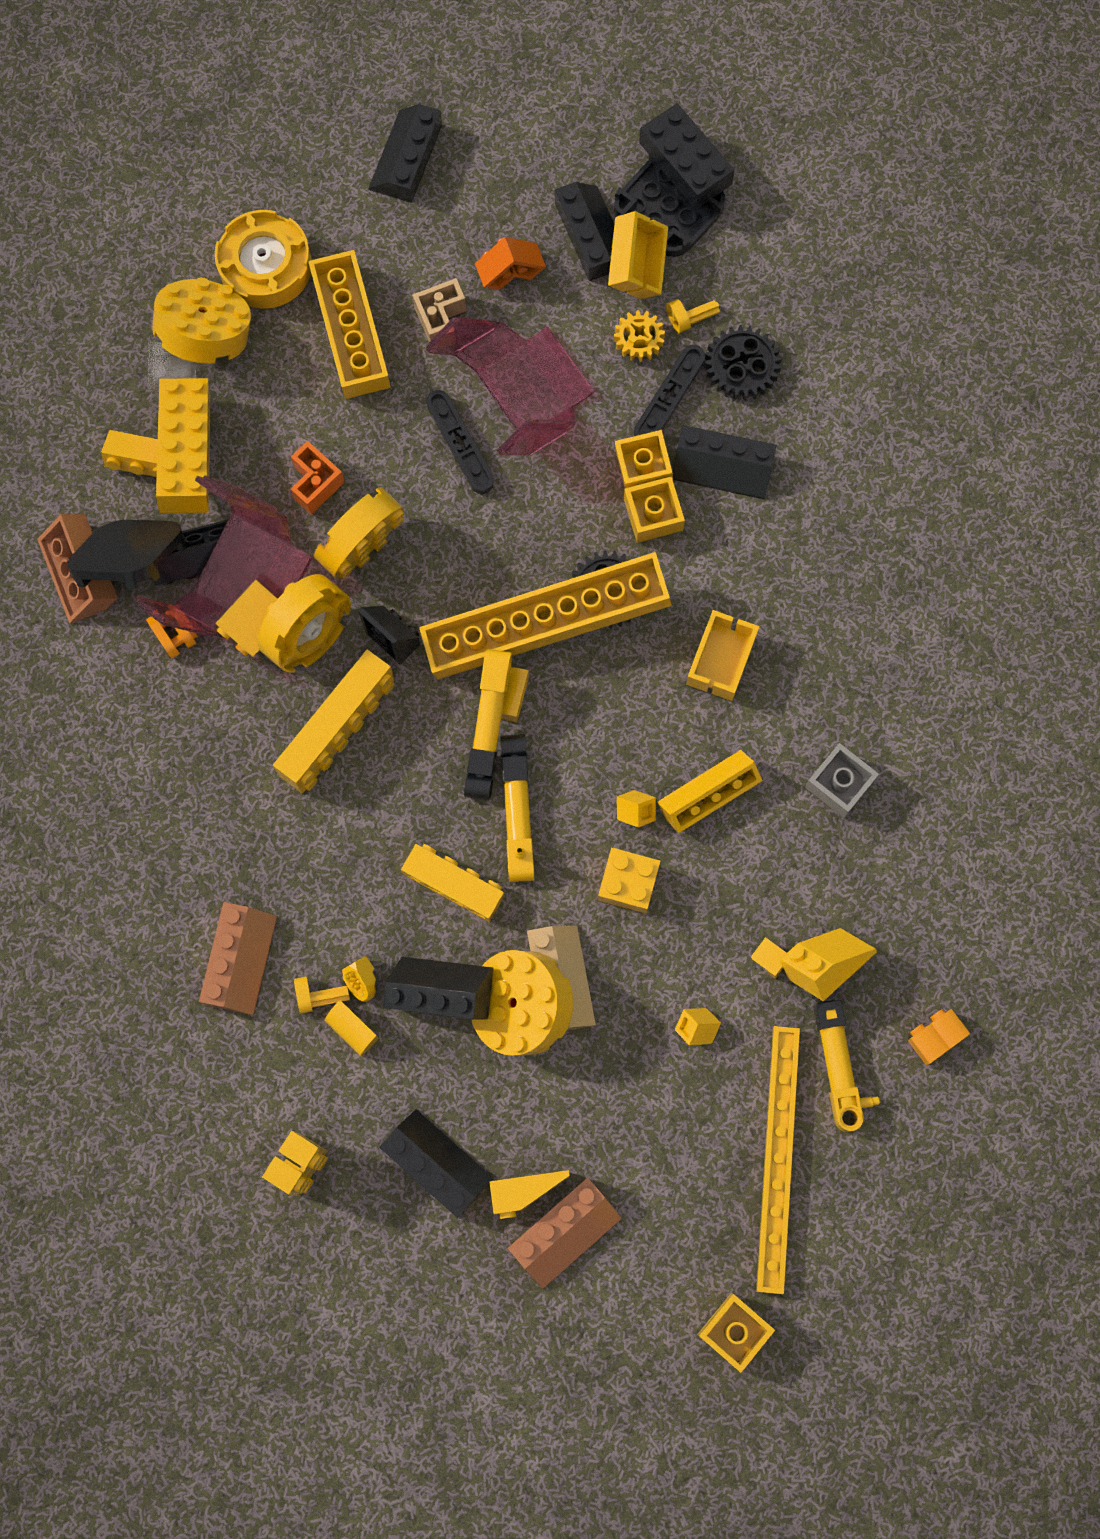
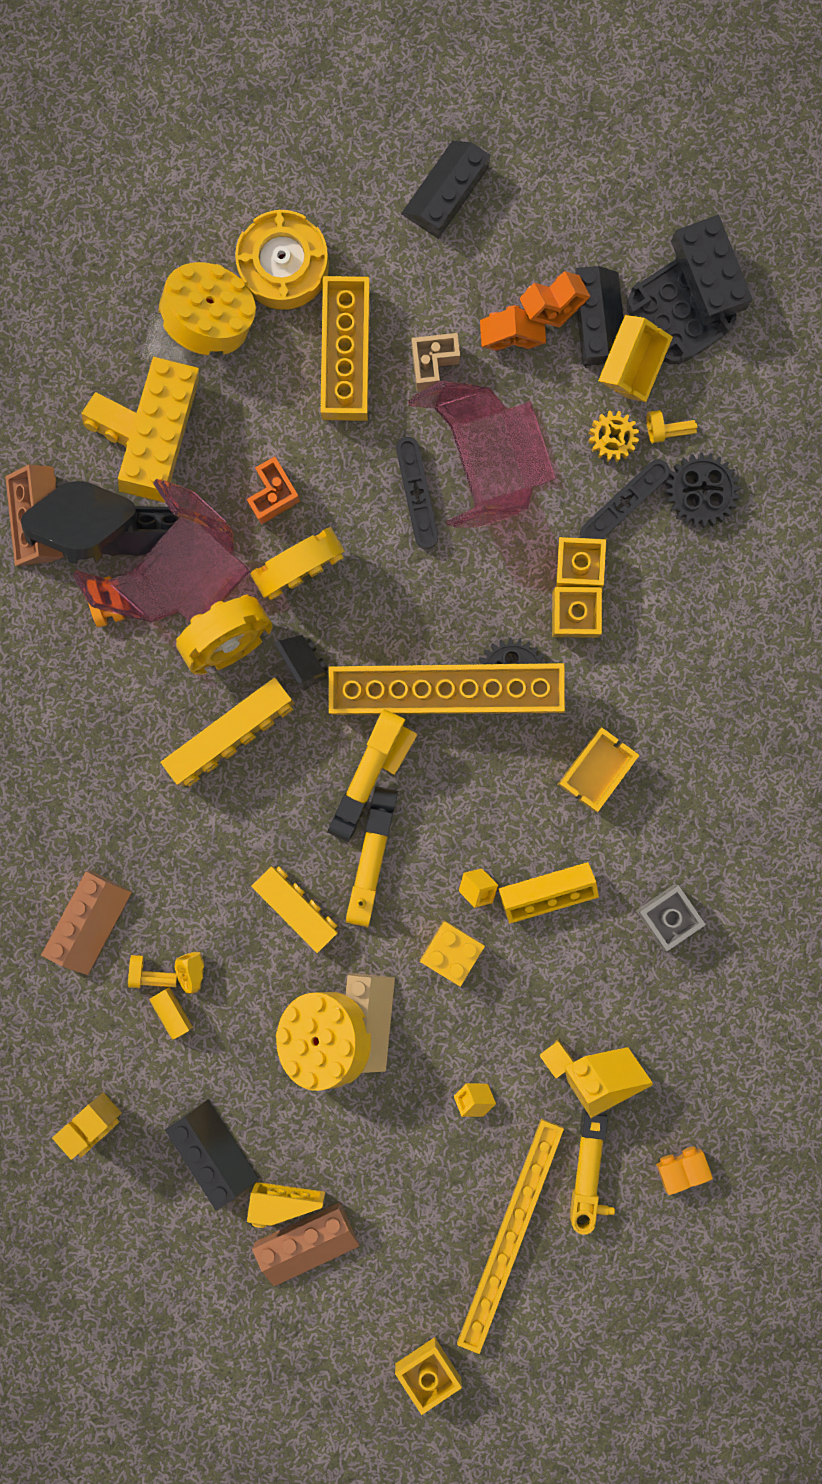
camera: 15 degrees right, 10 degrees up
yellow brick [215,579,278,657] -> none
black slope [383,957,493,1020] -> none
black slope [672,425,777,499] -> none
none -> orange brick [519,271,590,328]

